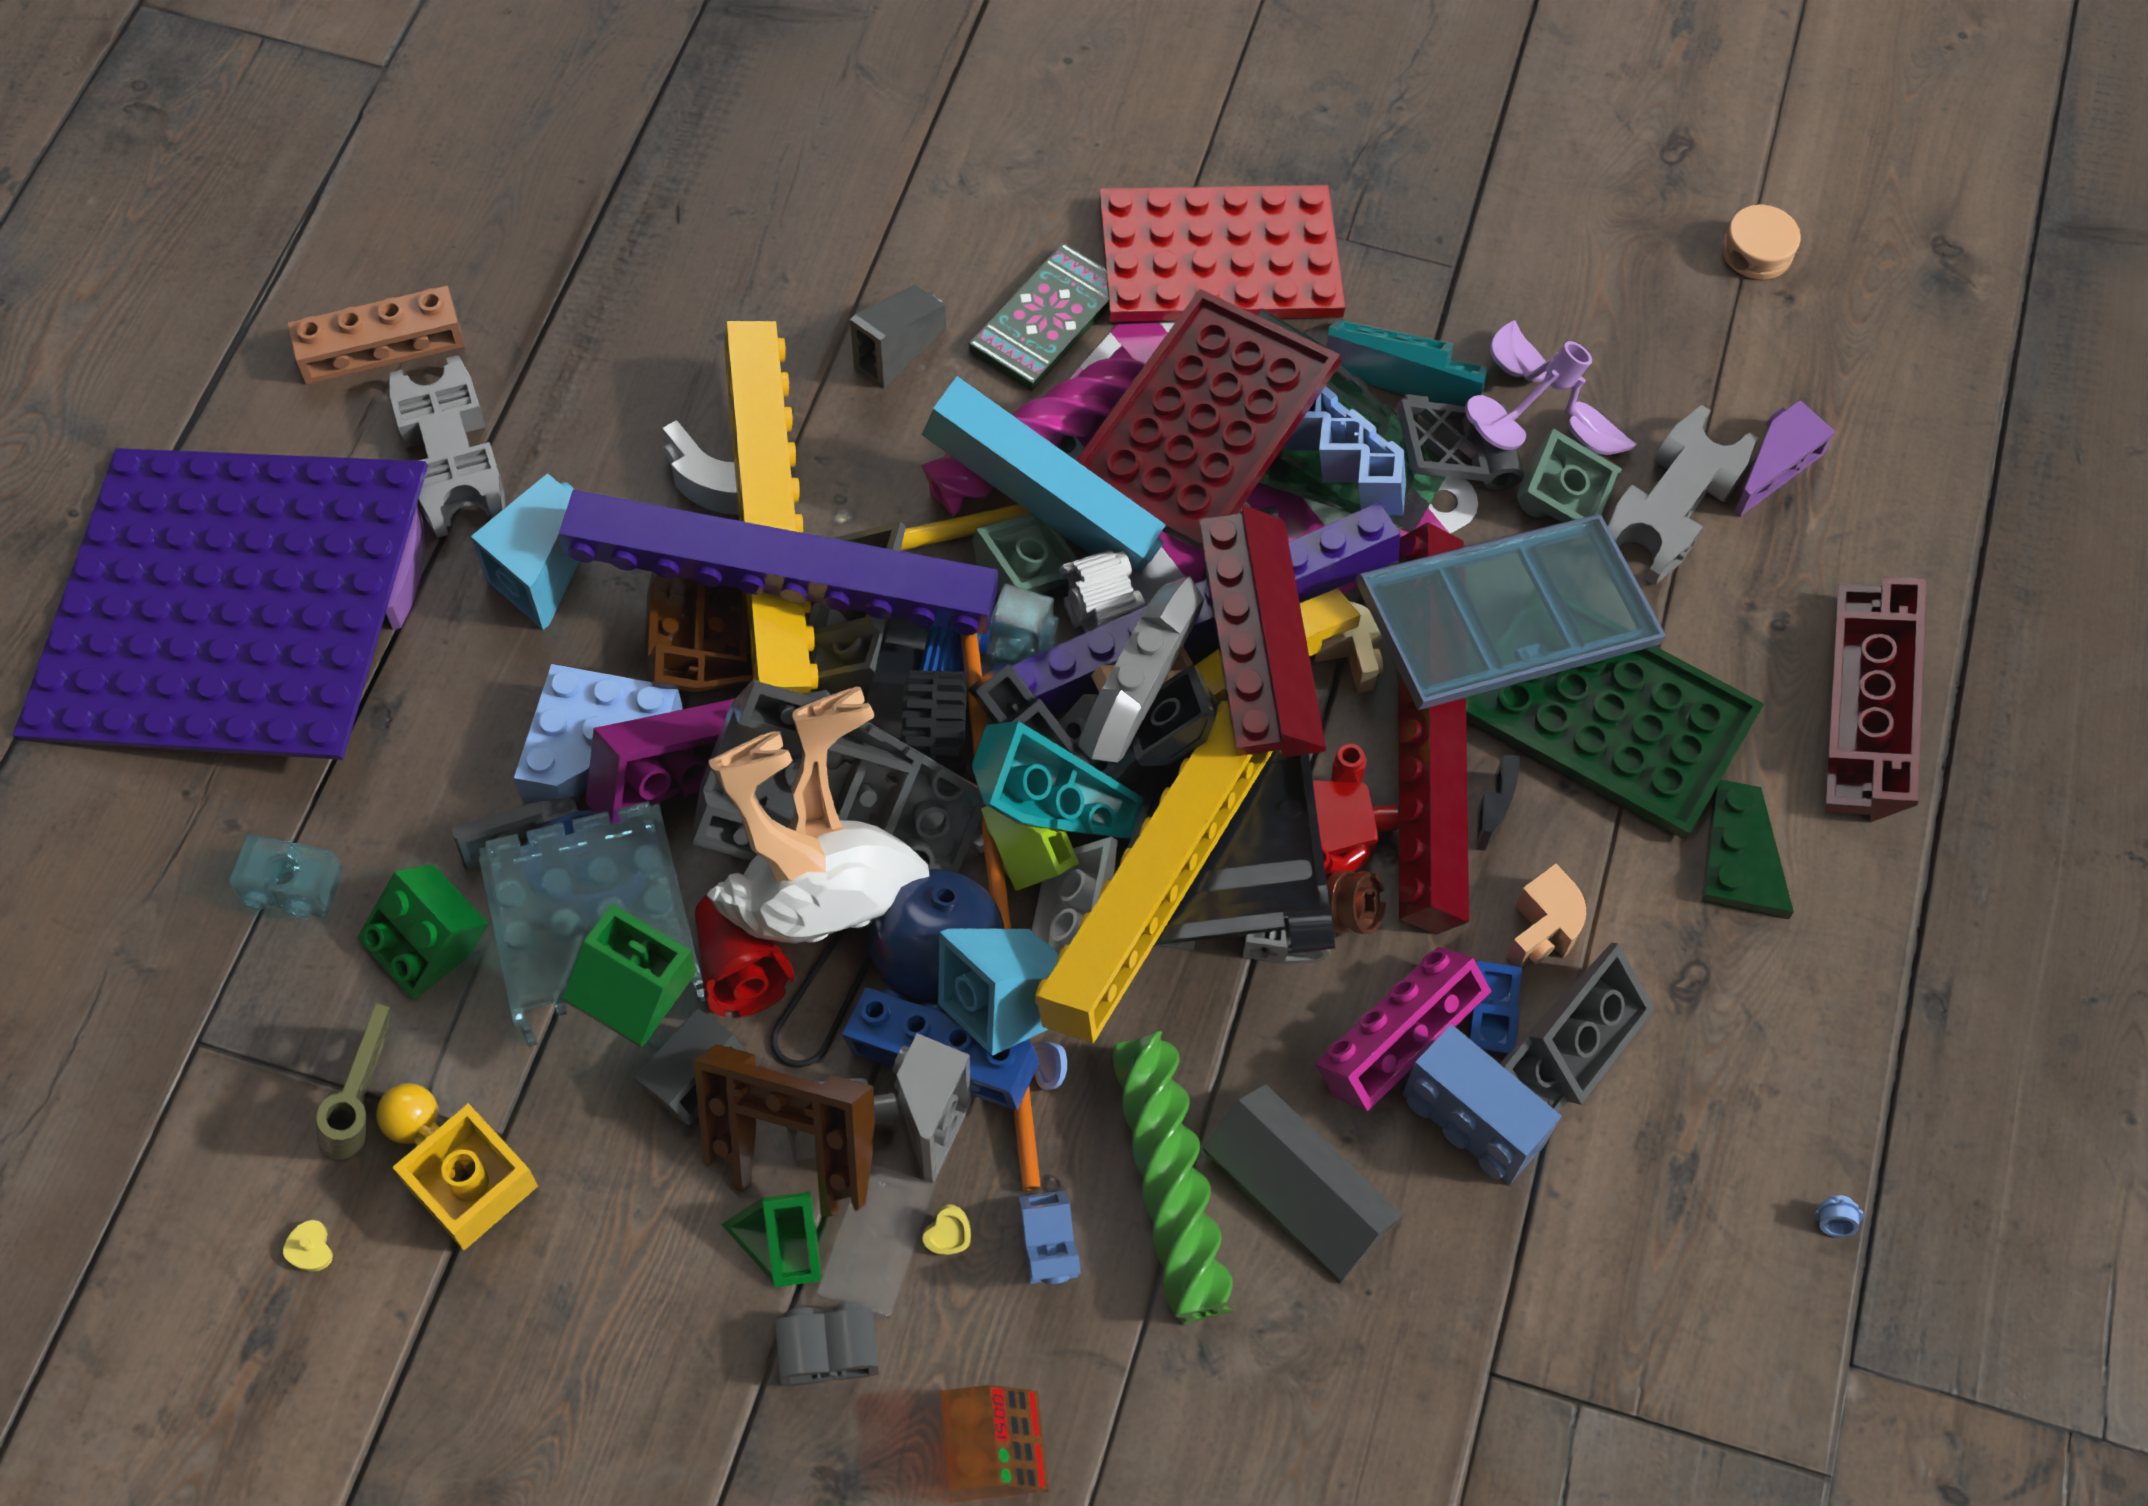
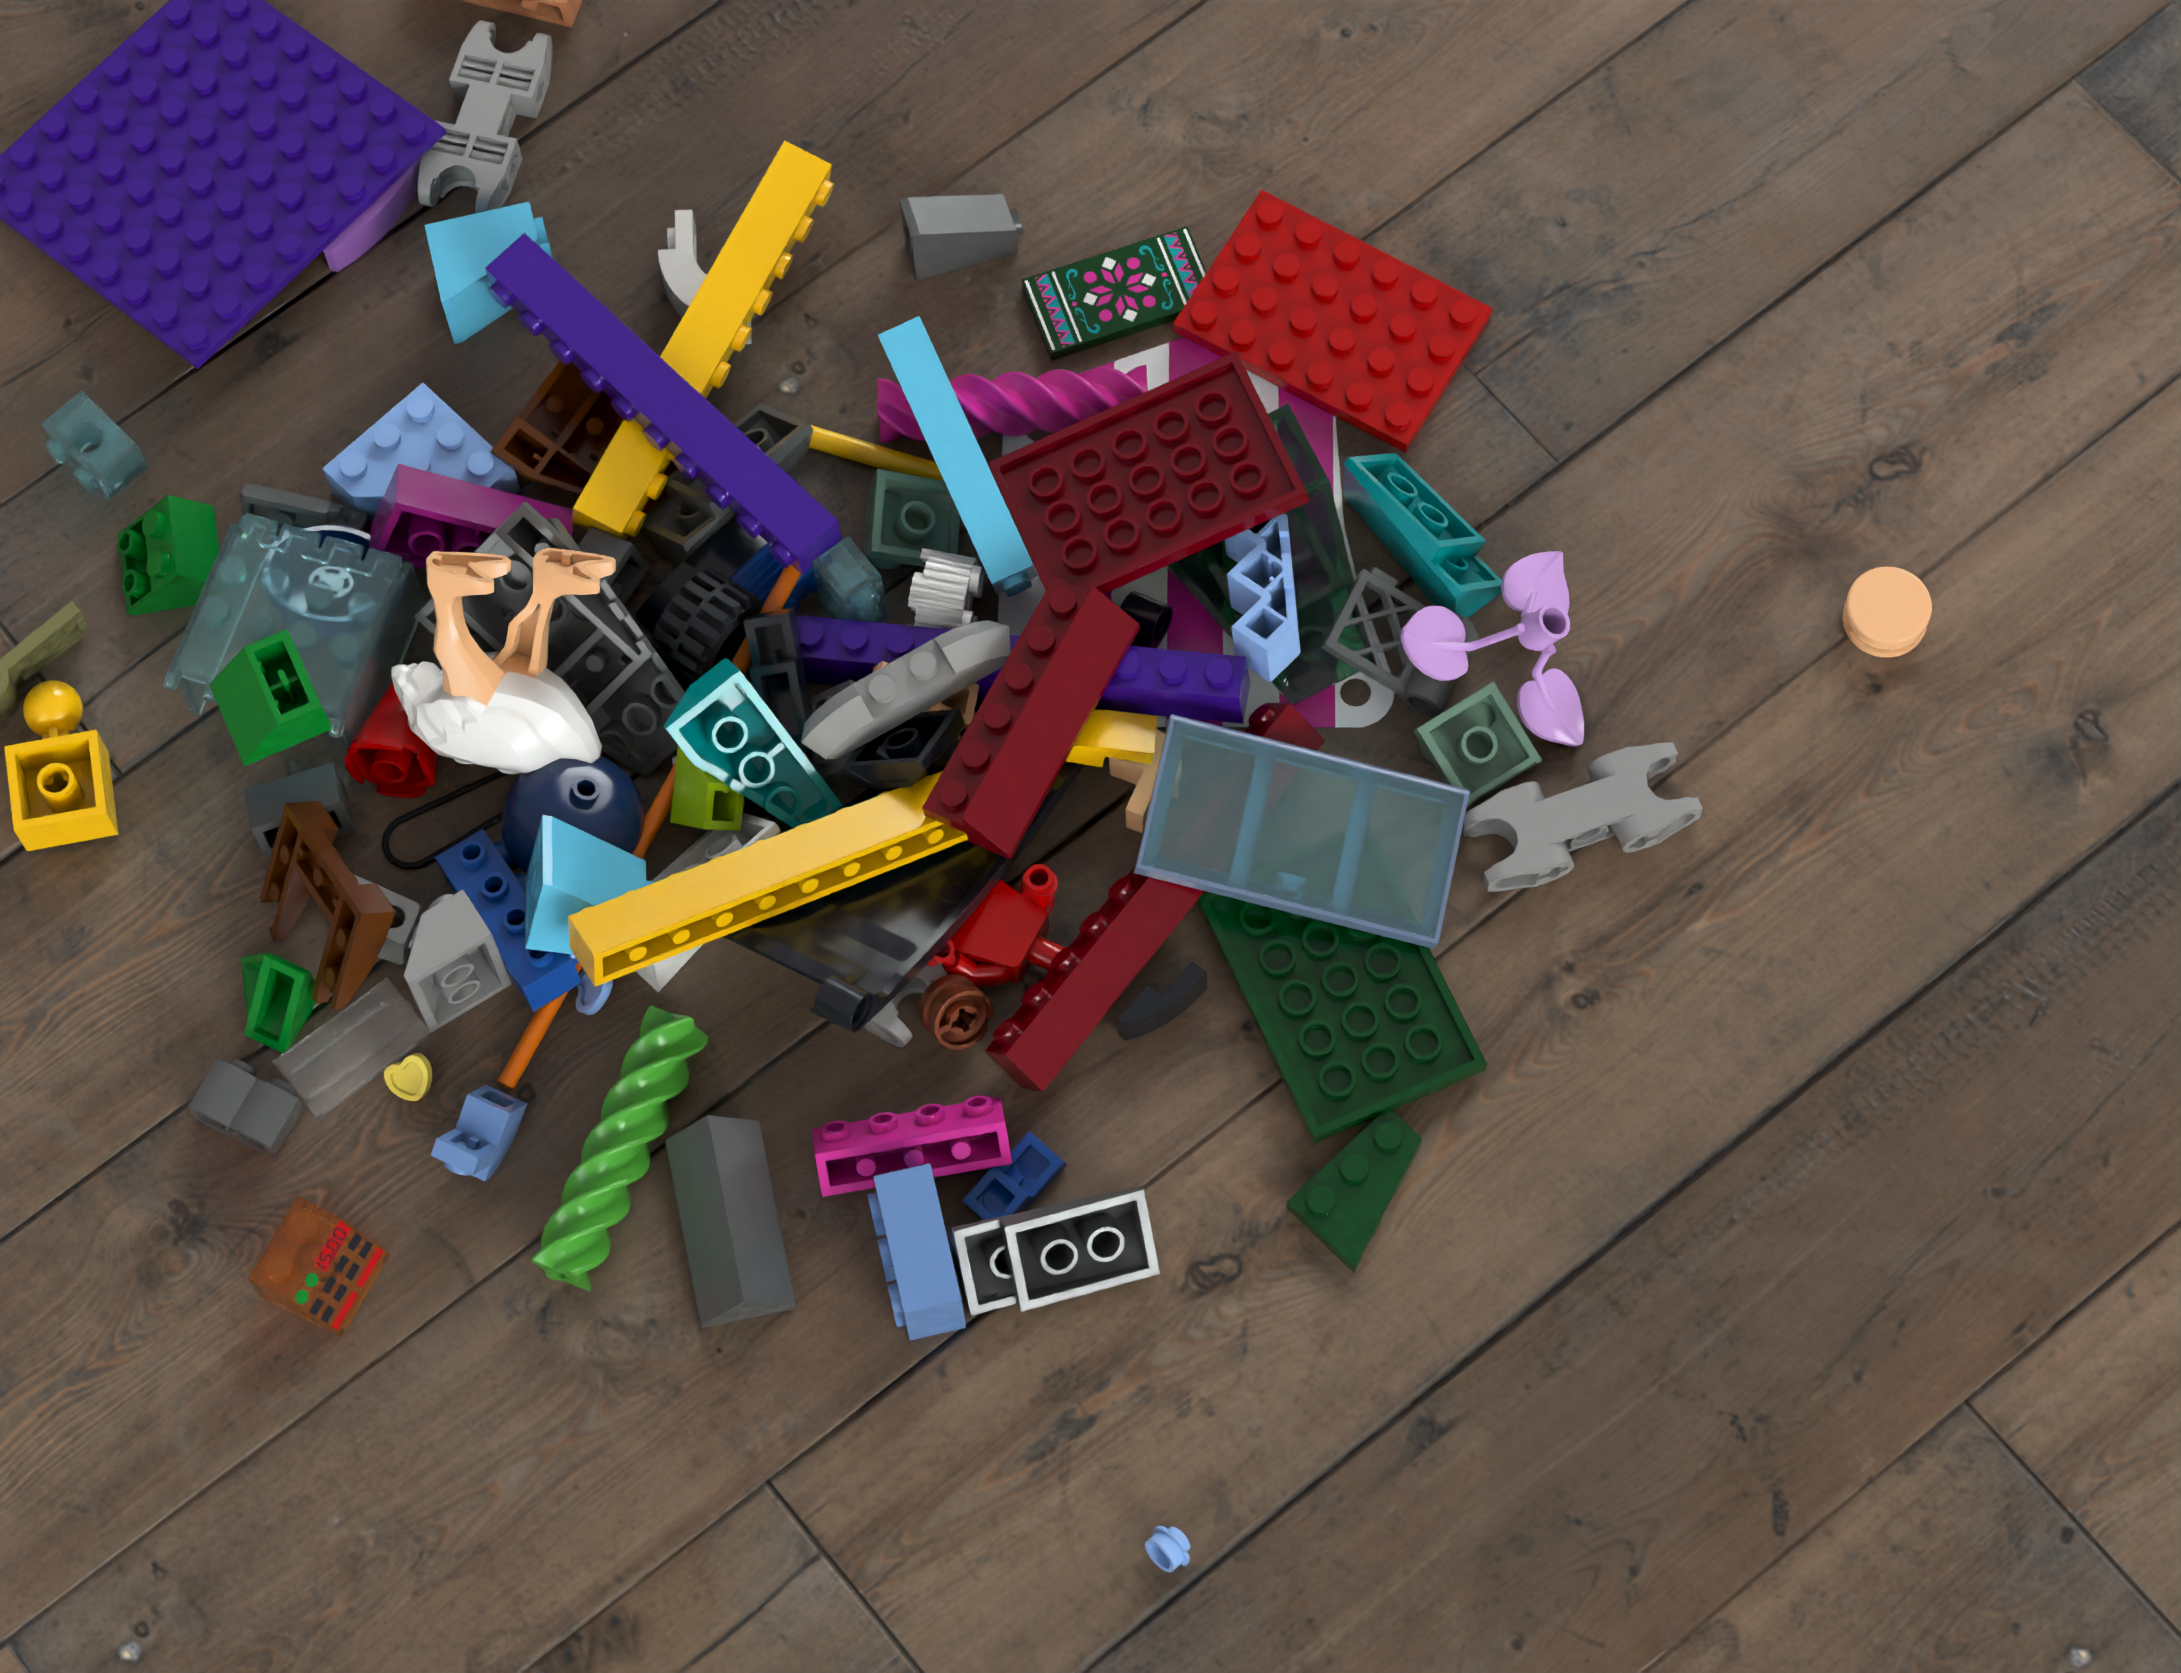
camera: 40 degrees right, 5 degrees up
light nougat brick [1506,864,1586,967] -> none
medium lavender slope [1734,400,1835,517] -> none
dark red slope [1825,577,1927,822] -> none

